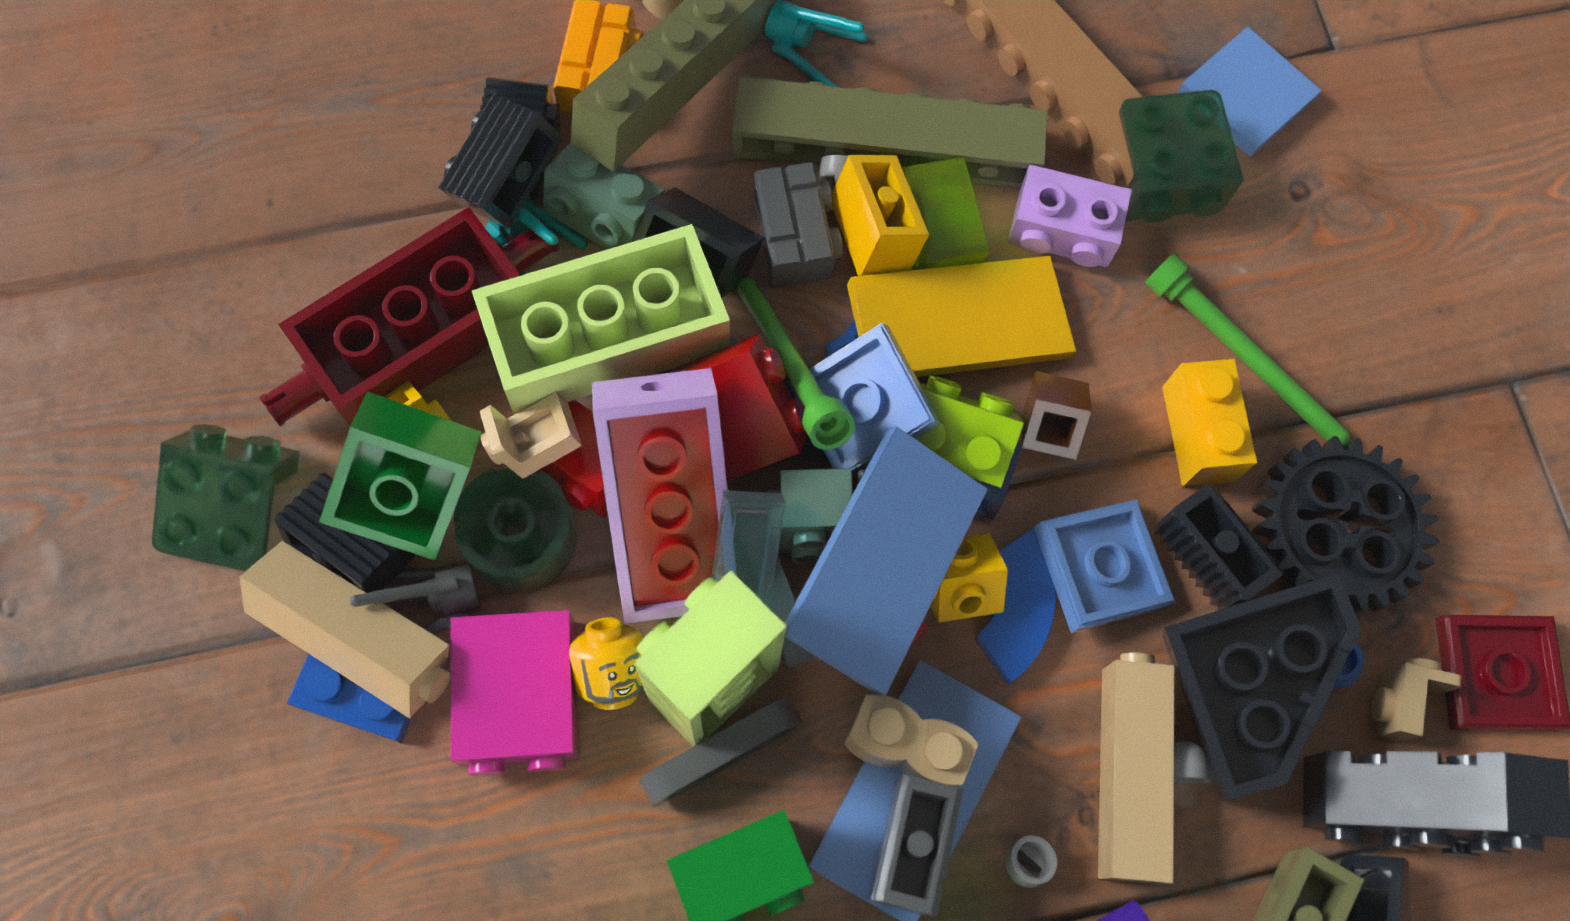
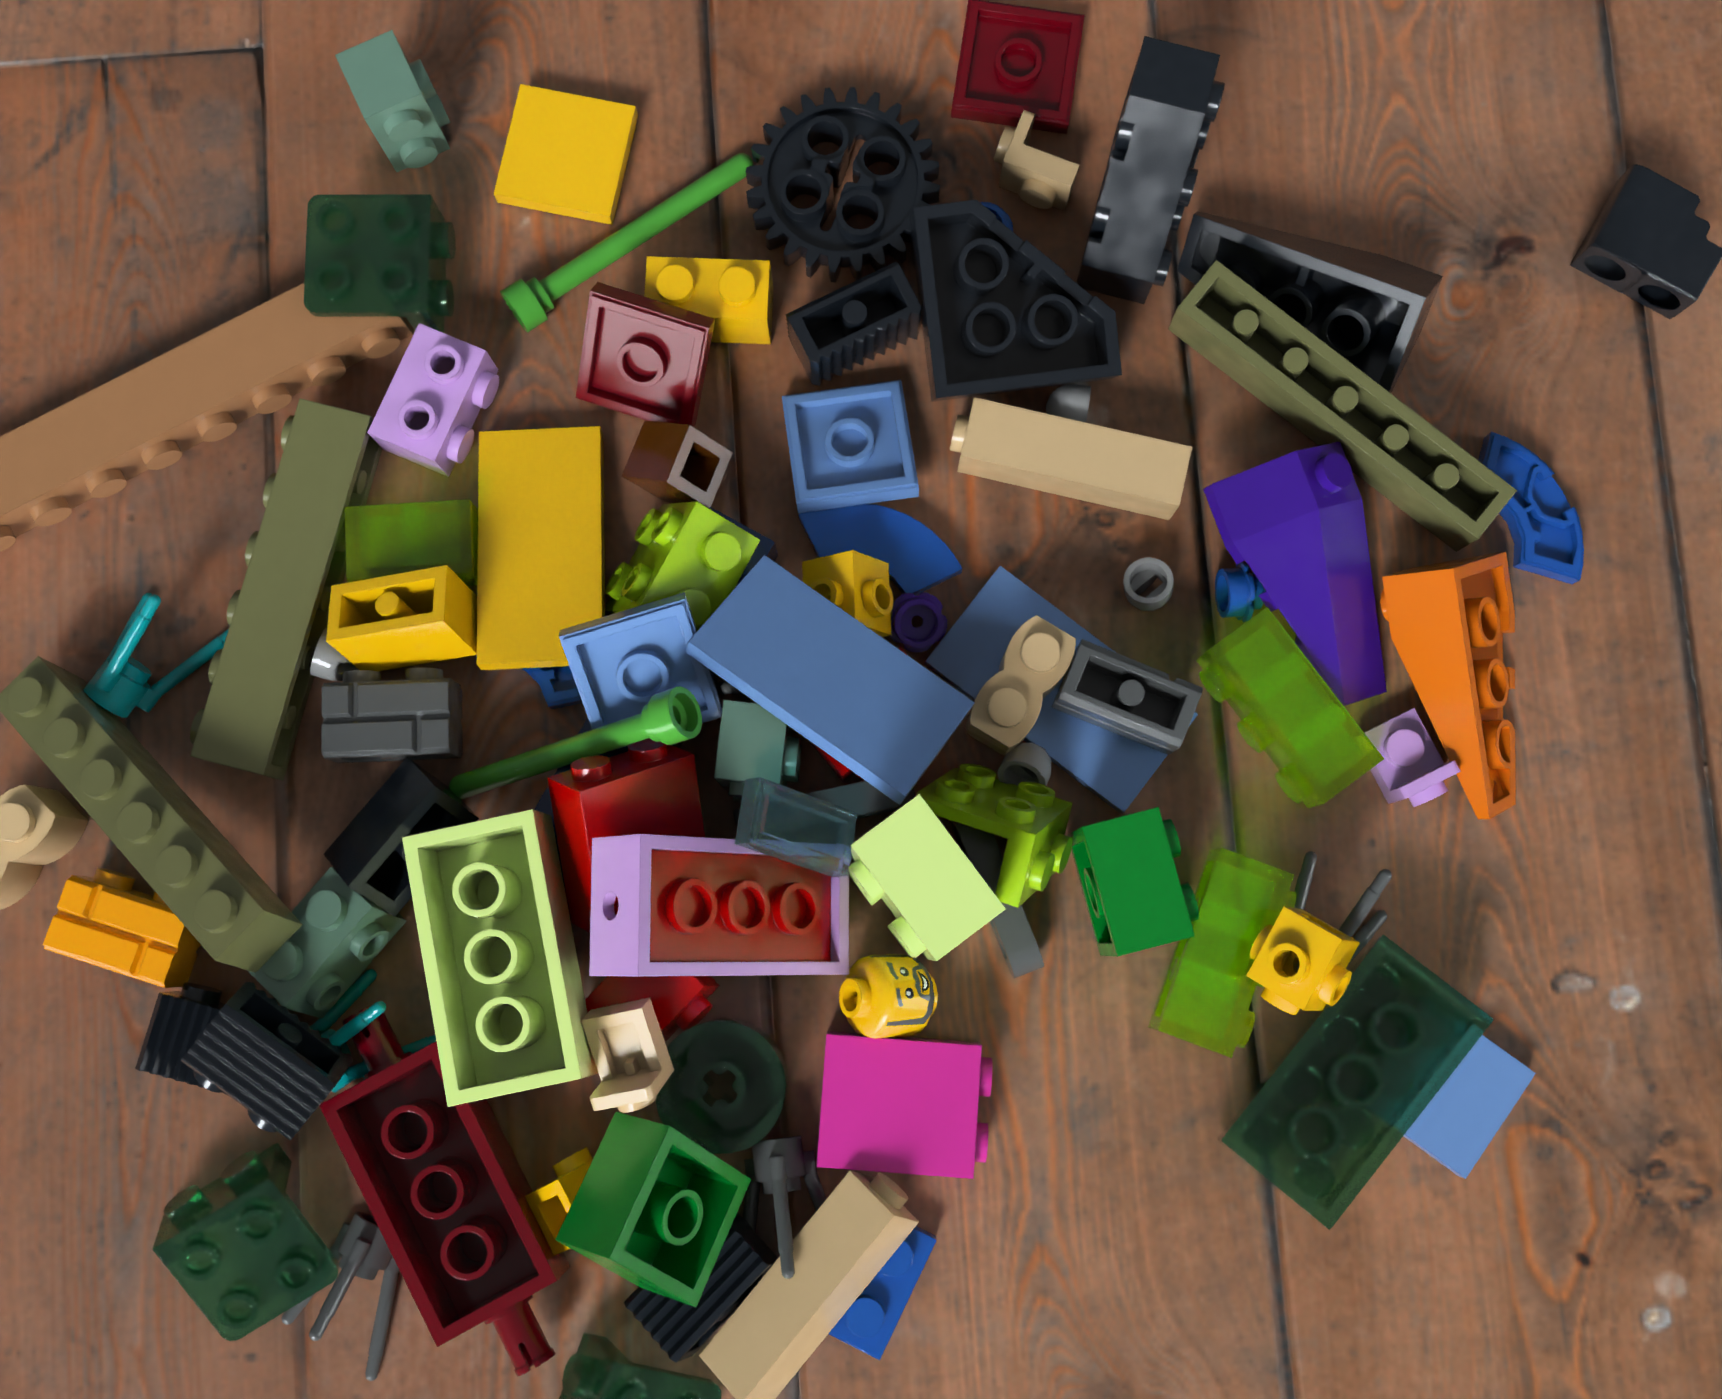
camera: 75 degrees left, 10 degrees up
medium blue tile [1177,27,1322,158] -> none
none -> clear green bracket [152,1143,339,1341]
none -> dark grey plant [281,1212,400,1381]
none -> sand green brick [335,30,451,172]
none -> yellow tile [494,84,638,225]
none -> dark red tile [576,282,715,427]
none -> dark purple plate [890,592,948,652]
none -> lime bracket [916,764,1073,908]
none -> light grey hinge [998,742,1051,786]

